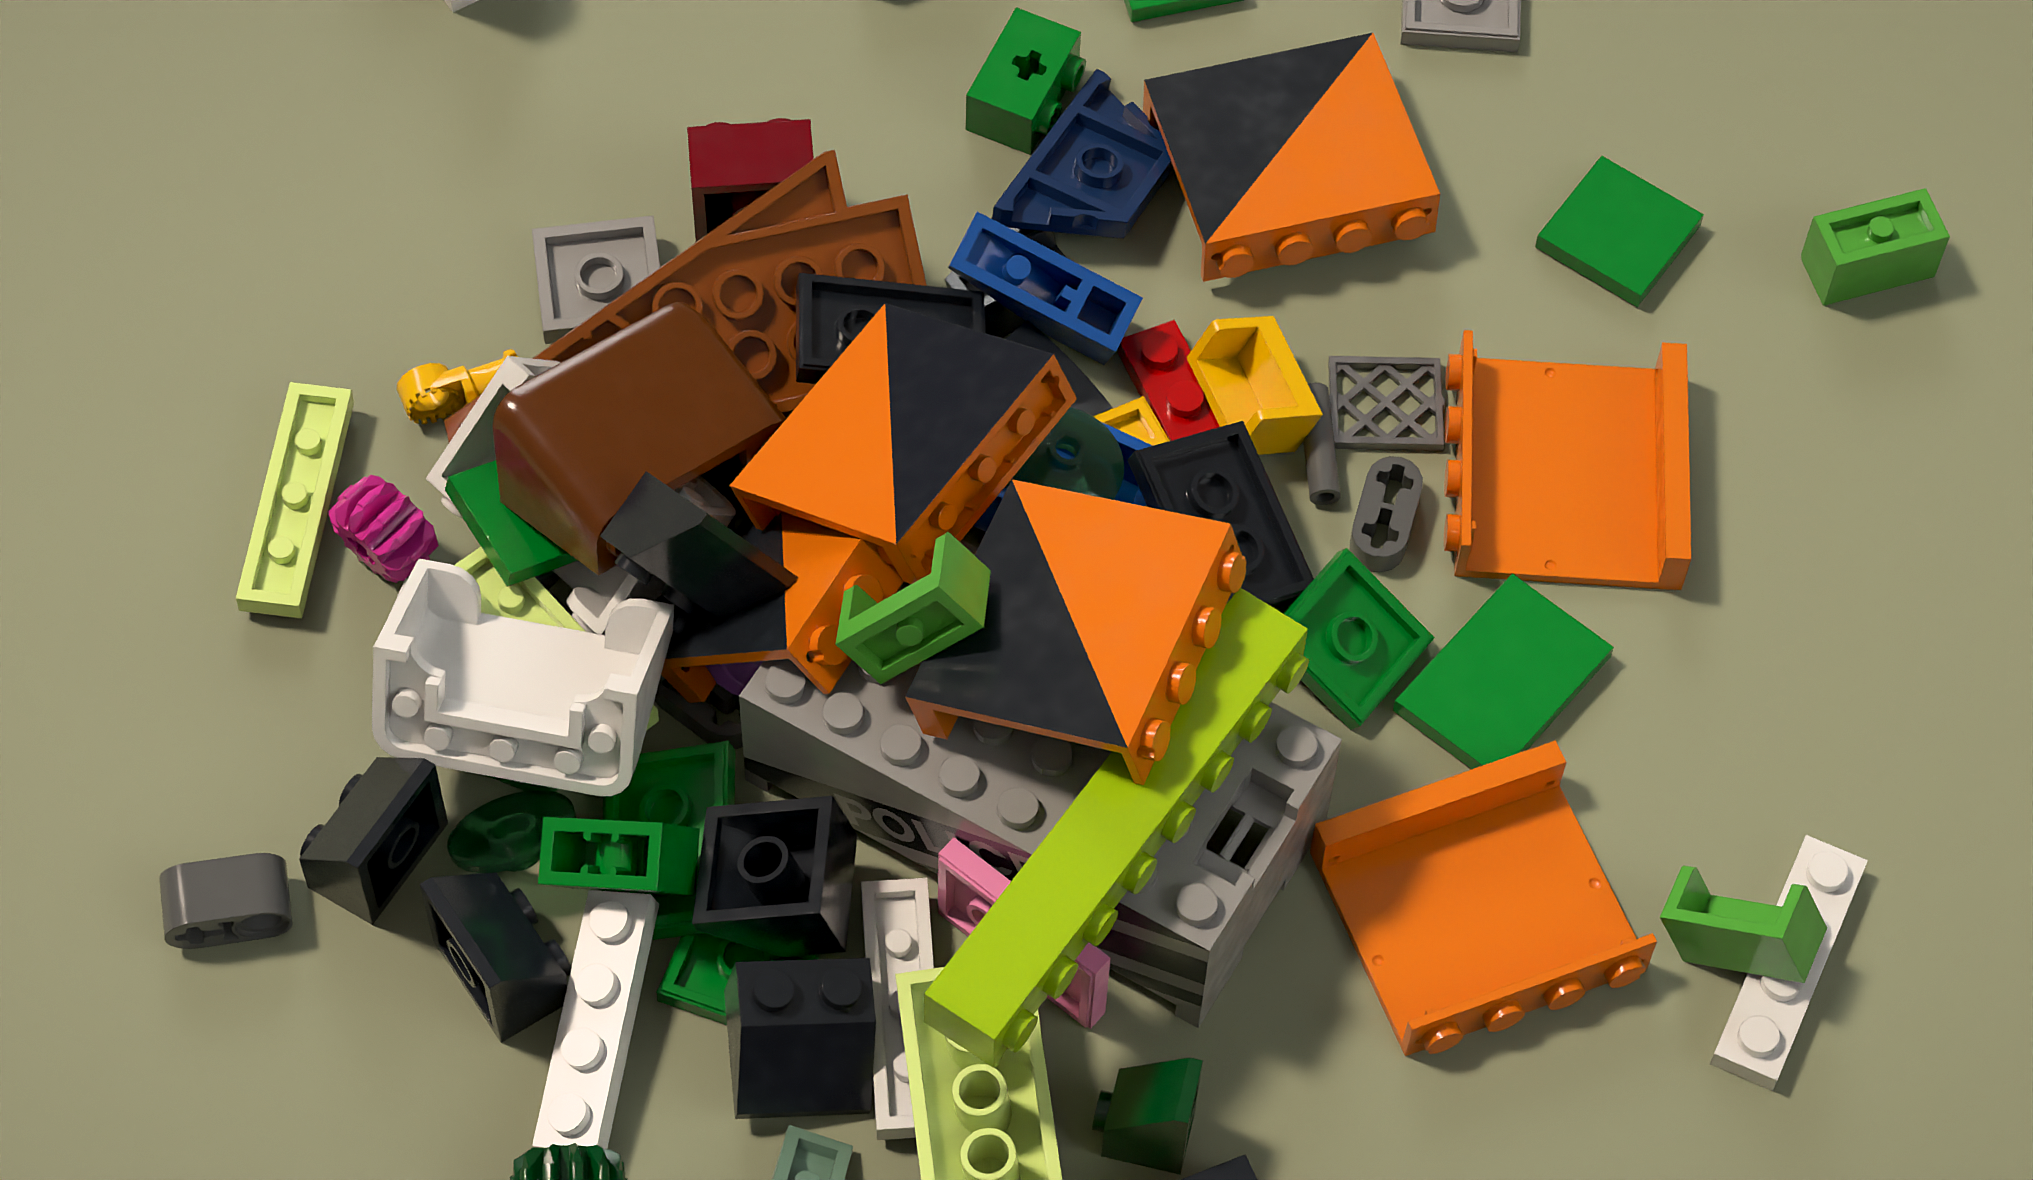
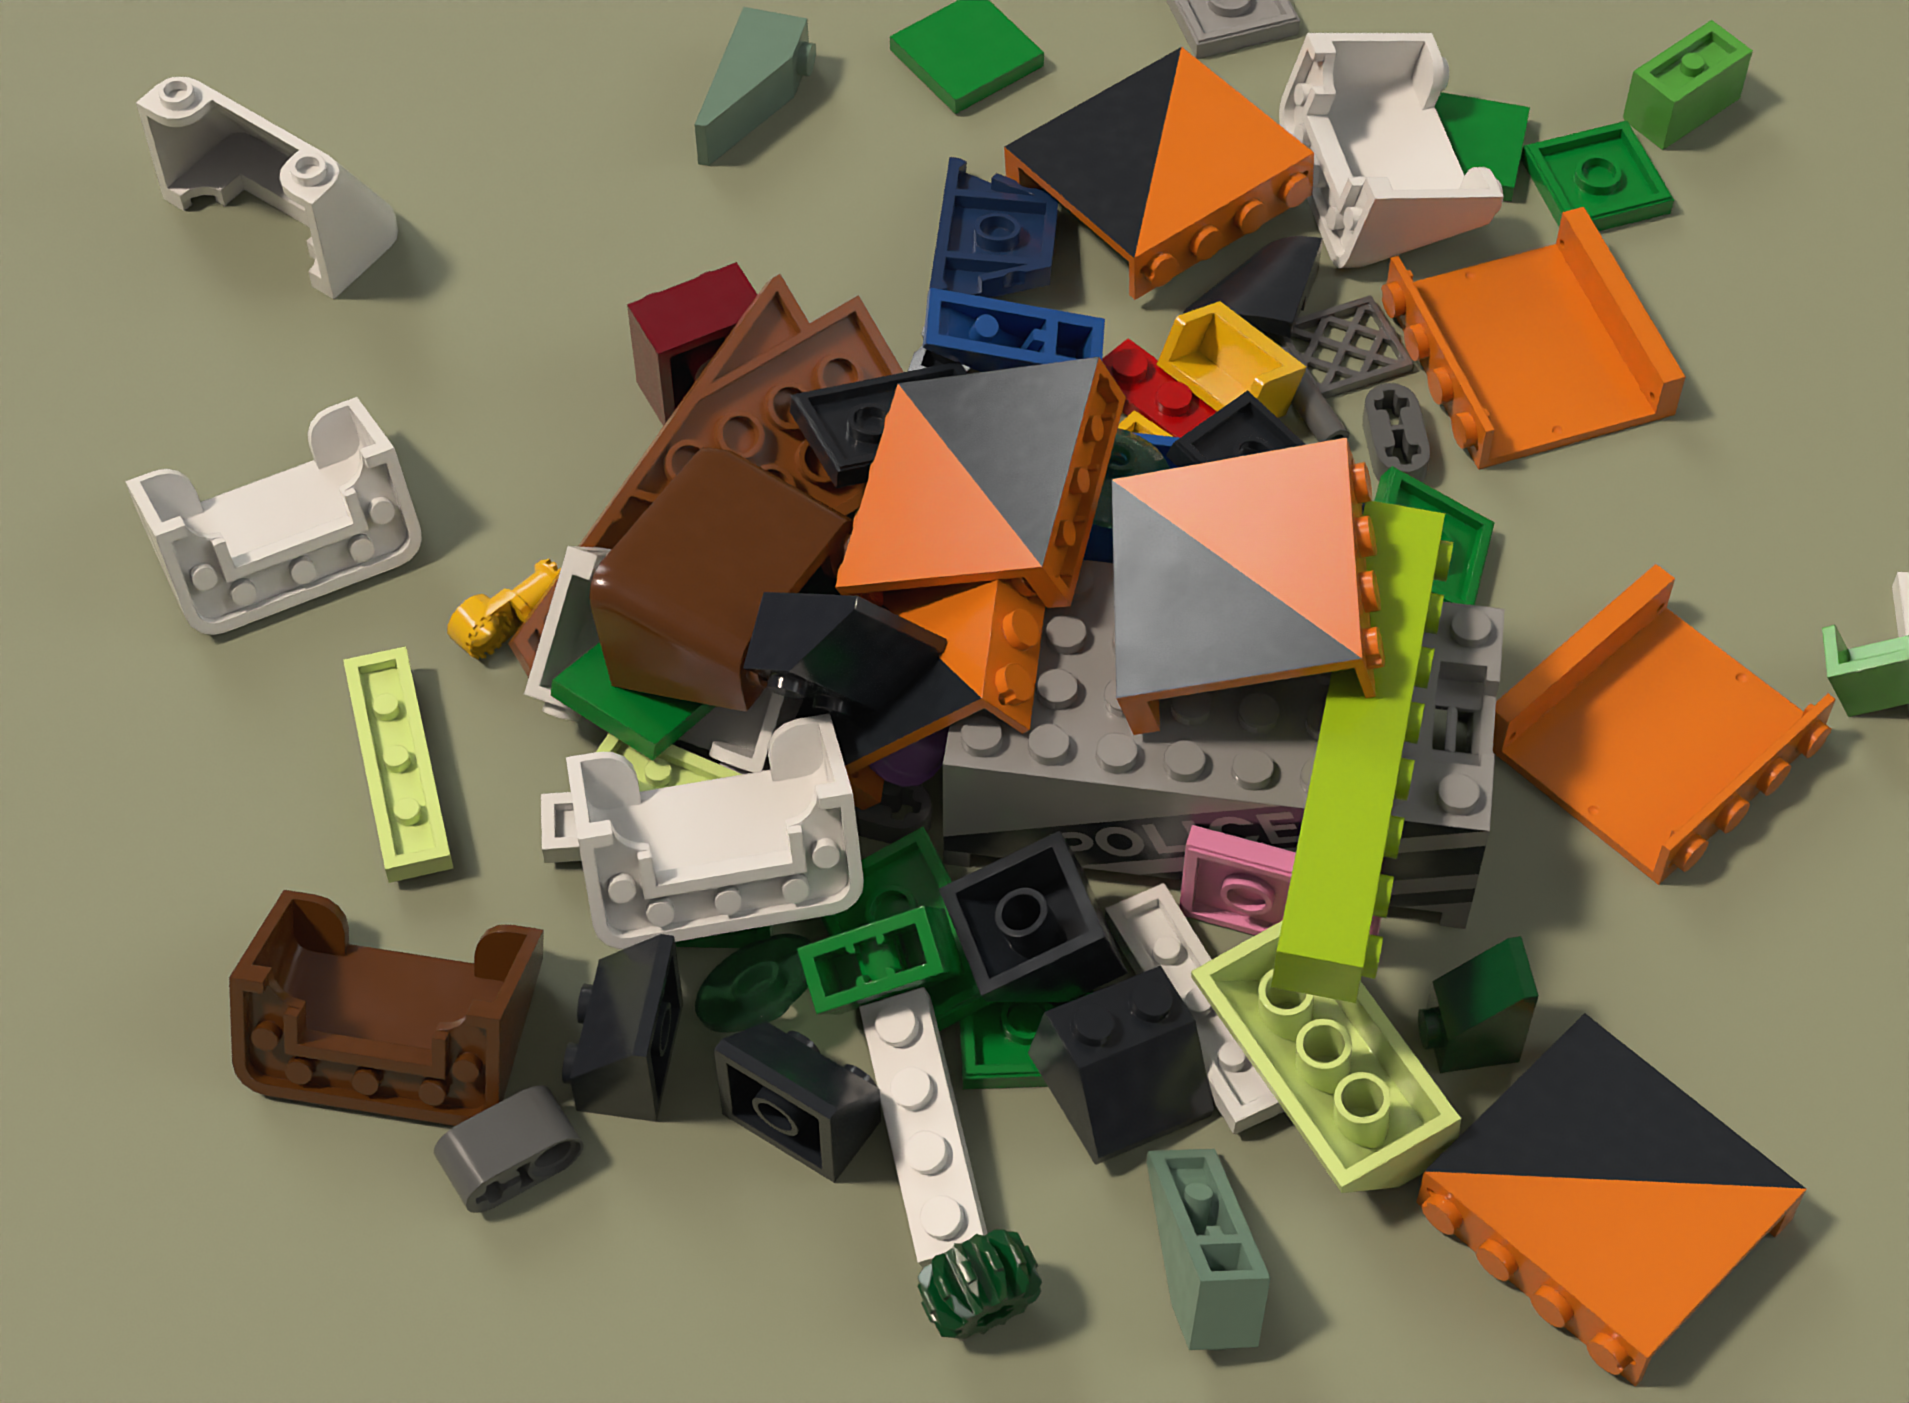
camera: 20 degrees left, 5 degrees down
dark pink gear [328,475,439,583] -> none
light grey plate [532,215,660,344] -> none
bright green panel [835,532,991,684] -> none
green brick [965,7,1086,155] -> none
green tile [1393,573,1614,769] -> none
none -> white windscreen [125,397,422,635]
none -> reddish brown windscreen [229,890,544,1126]
none -> black slope [1183,236,1323,338]
none -> white windscreen [1279,33,1503,268]
none -> green tile [1521,120,1674,231]

